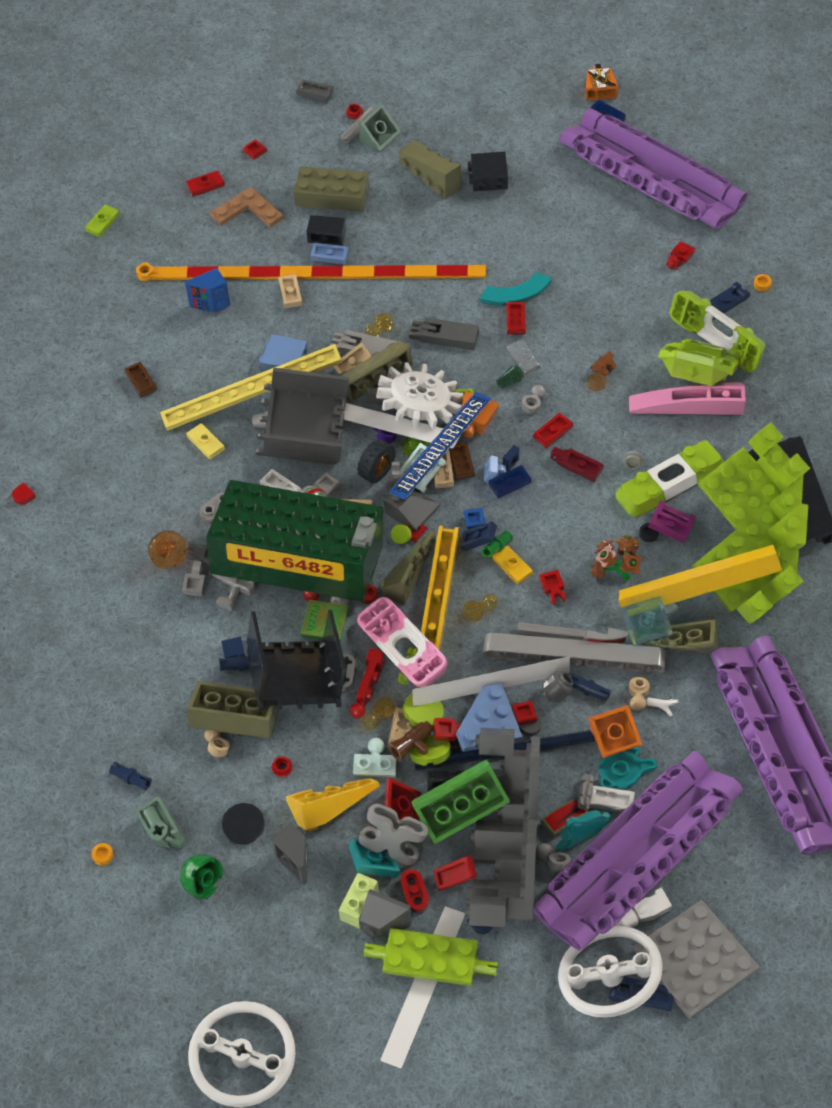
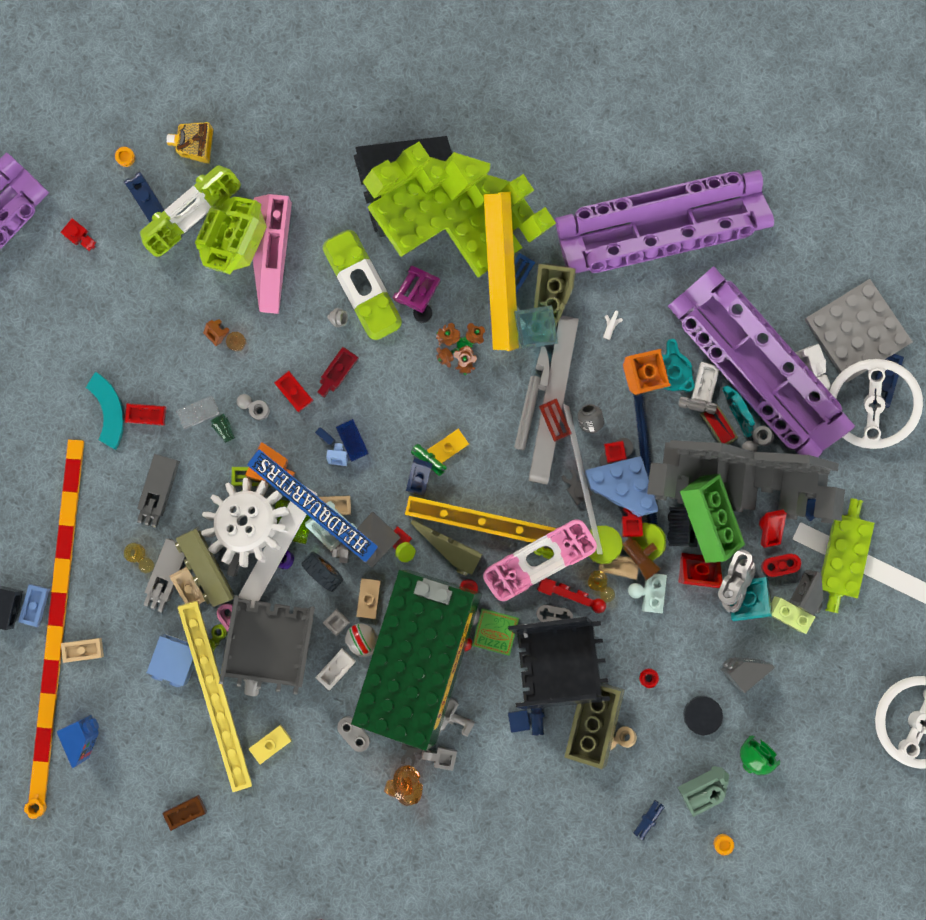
camera: 85 degrees left, 30 degrees up
yellow wedge [286,778,380,831] -> none
reddish brown plate [448,443,475,480] -> none
blue plate [463,508,486,530] -> none
clear yellow plate [463,594,498,622] -> none
red plate [539,570,566,605] -> none
dark blue pin [571,673,611,702] -> none
tan plate [628,677,650,712] -> none
none -> torso [167,122,213,164]
none -> blue tile [514,253,535,294]
none -> clear red tile [539,398,572,442]

